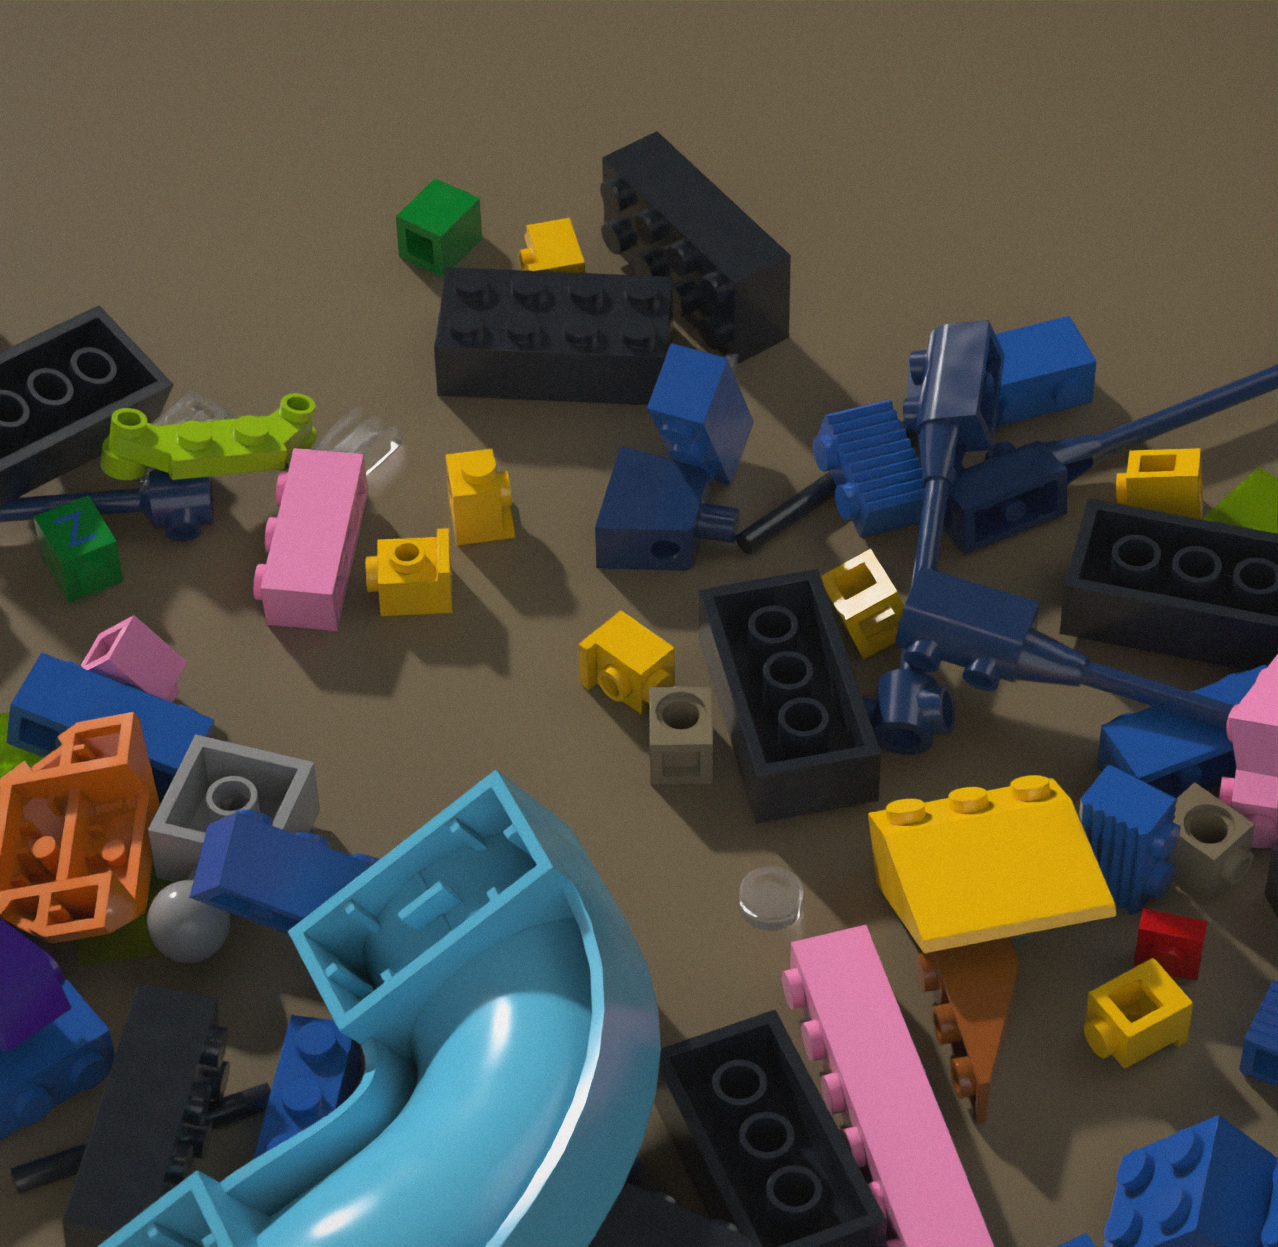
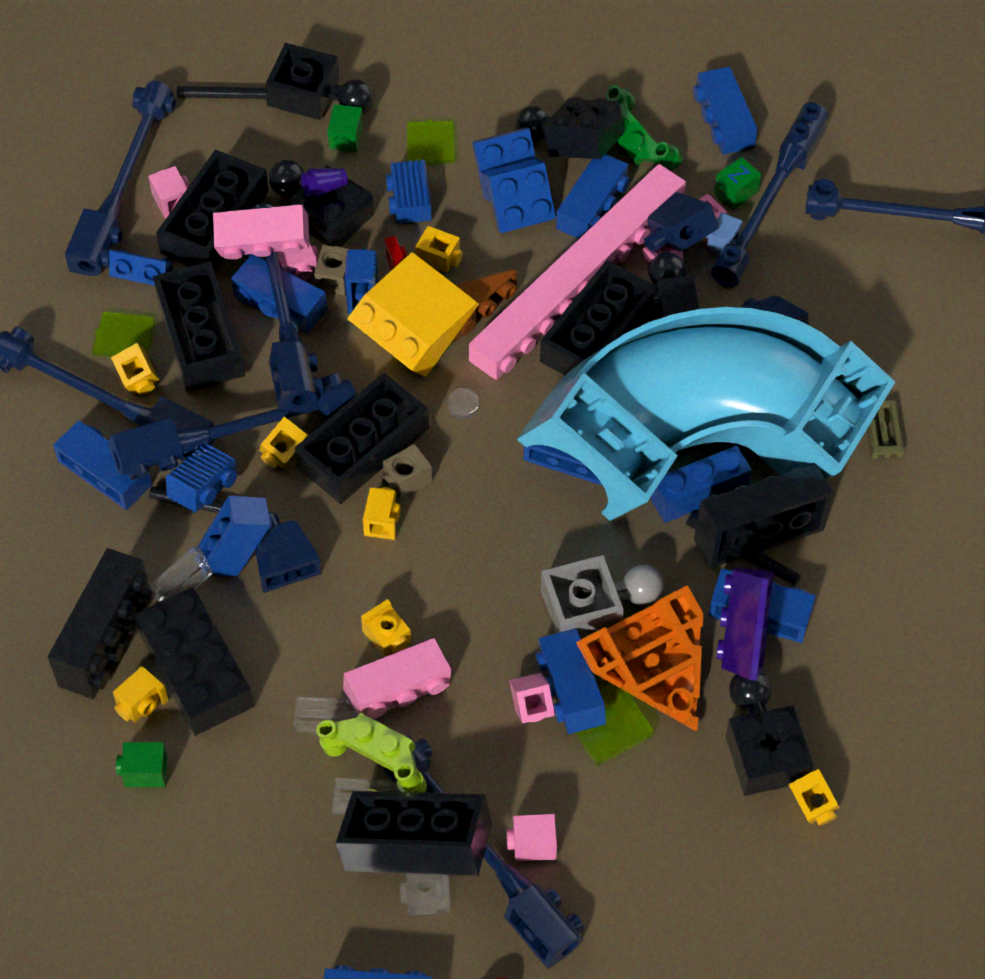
camera: 125 degrees left, 10 degrees up
green brick [33,495,124,603] -> none
blue brick [189,810,380,935] -> none
yellow brick [445,449,515,546] -> none

